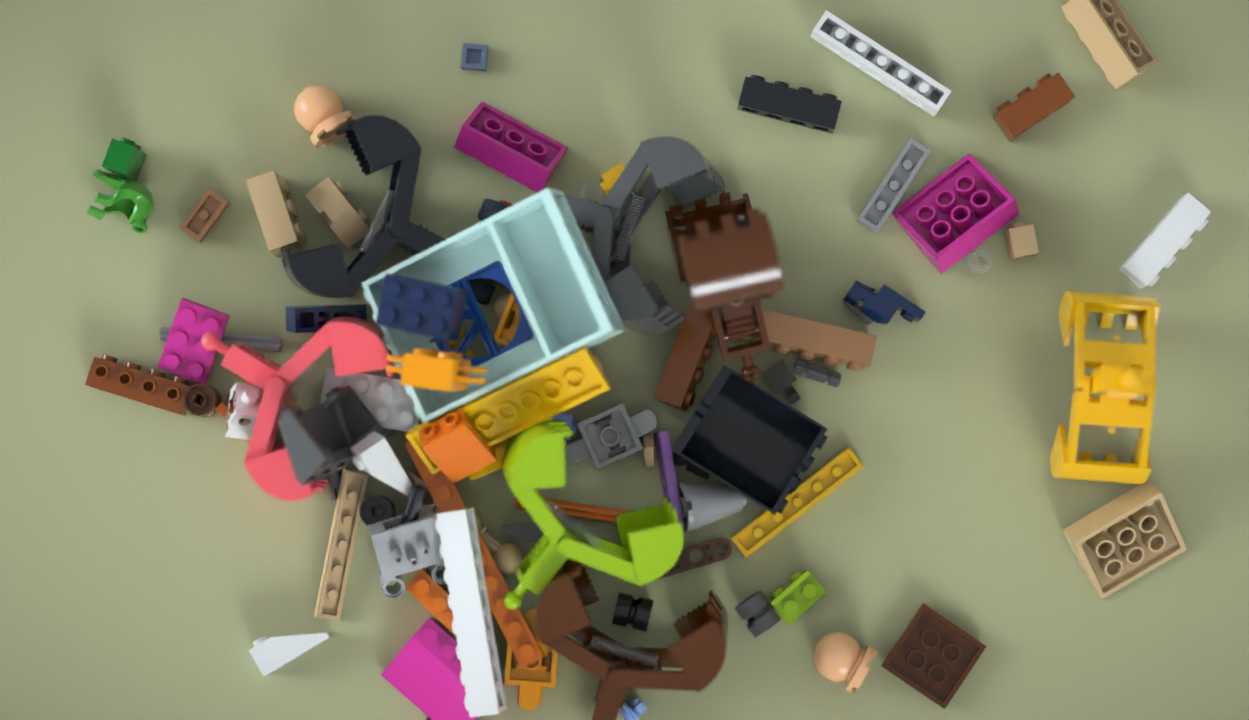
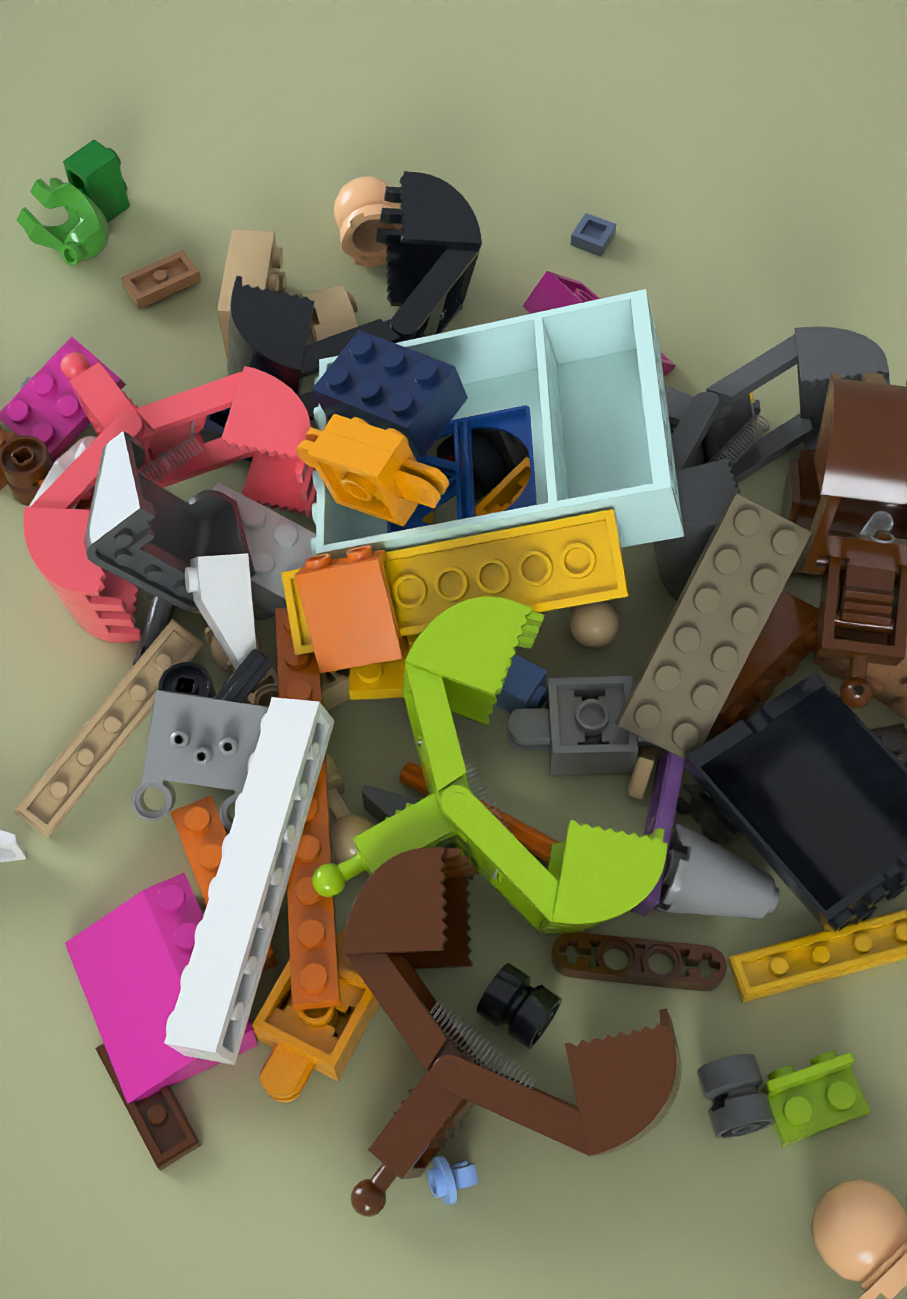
camera: 20 degrees right, 25 degrees down
none -> dark tan plate [615,493,812,759]

